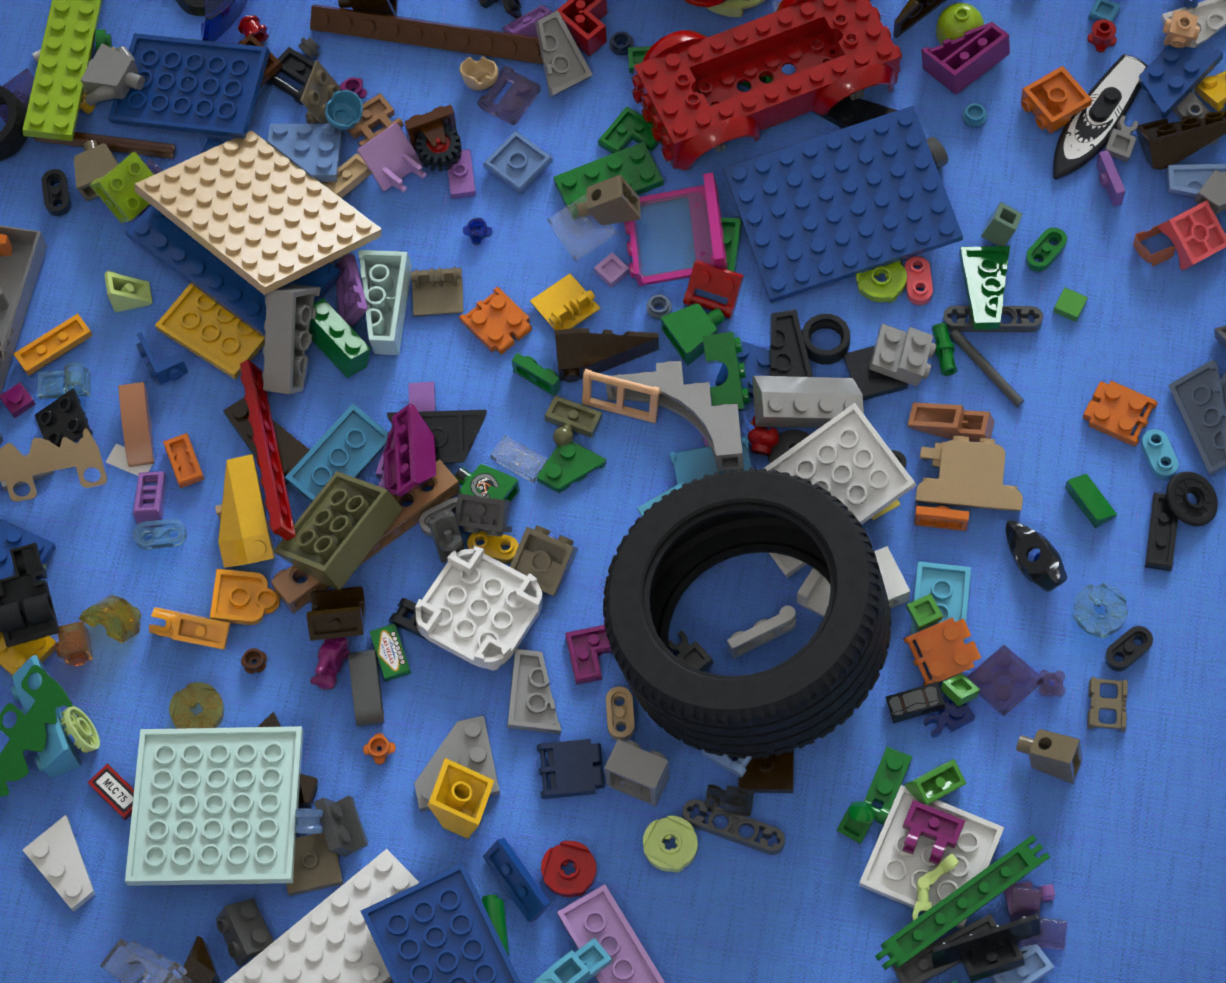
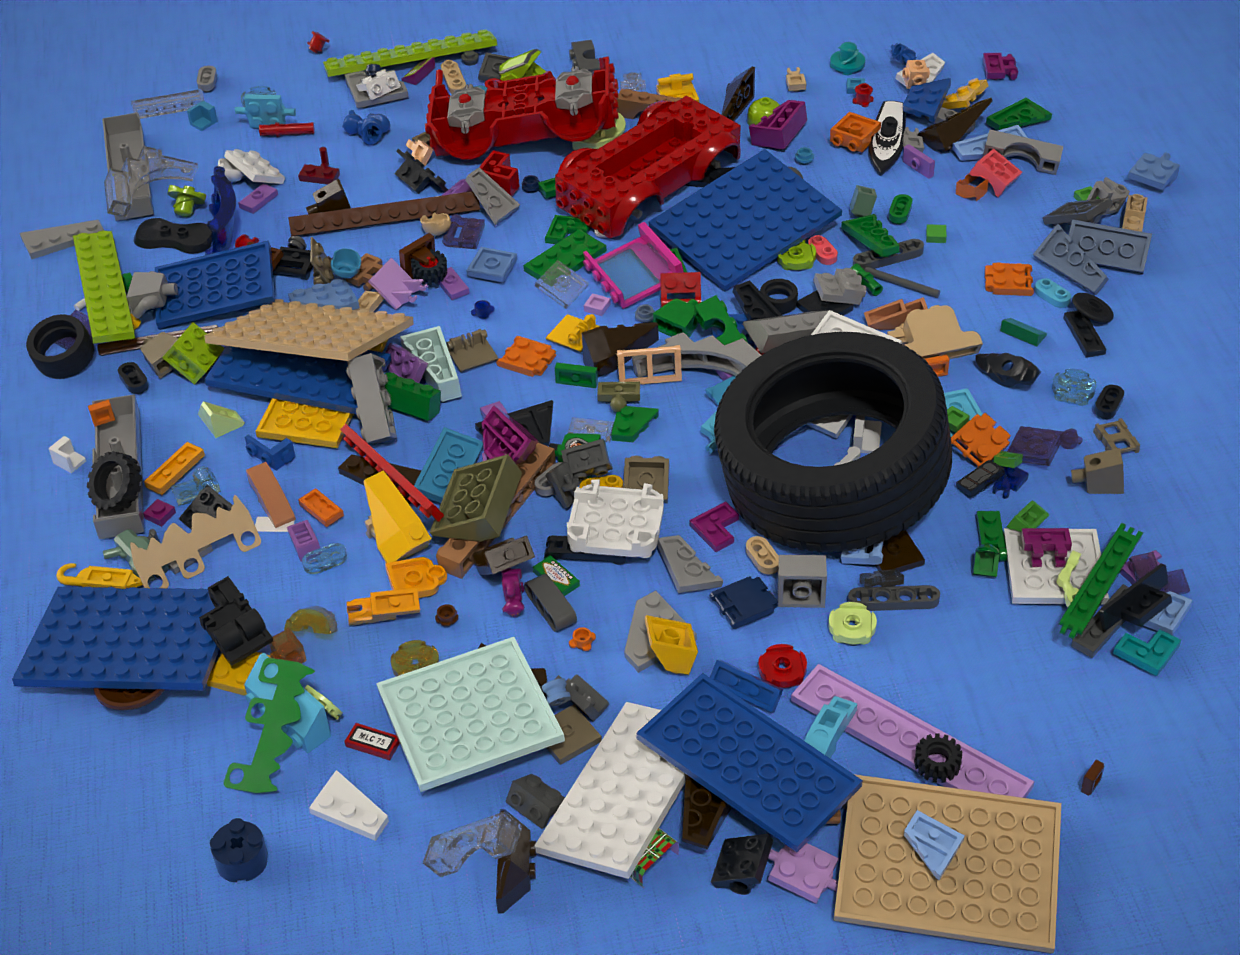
camera: 25 degrees left, 20 degrees down
dark tan torso [577,175,641,225] -> none

